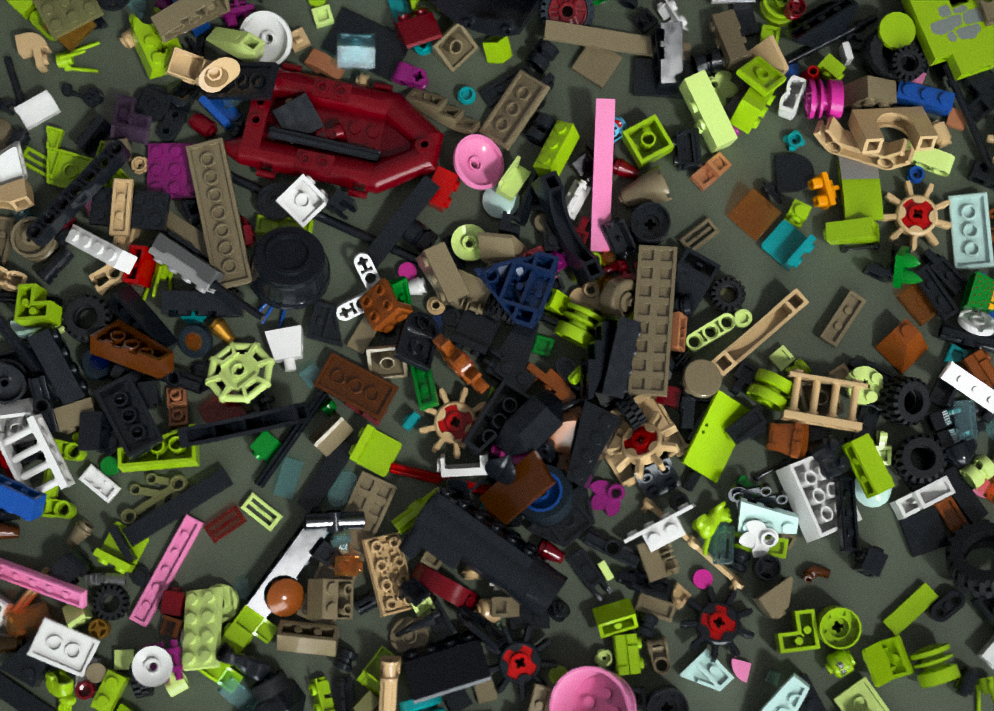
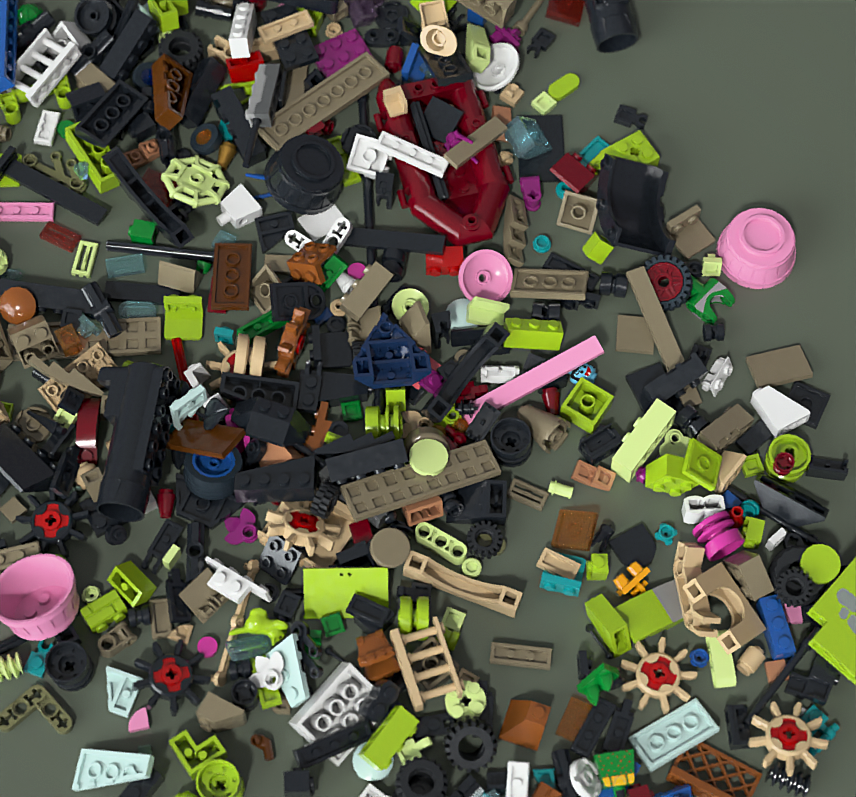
camera: 60 degrees right, 15 degrees down
none -> dark tan slope [27,354,104,397]
none -> clear light blue tile [74,161,89,180]
none -> light aqua wing [169,384,207,431]
none -> tan wheel [233,333,266,377]
none -> black bracket [273,590,302,624]
none -> white sticker [297,204,346,241]
none -> green tile [320,612,345,638]
none -> white tile [375,131,449,178]
none -> tan panel [383,86,408,118]
none -> yellowish green tile [409,439,448,476]
none -> dark tan tile [443,116,508,169]
none -> magenta plant [444,130,478,164]
none -> black wheel [455,399,479,419]
none -> tan tile [536,547,581,580]
none -> yellowish green pin [548,480,574,499]
none -> teal plate [740,499,760,518]

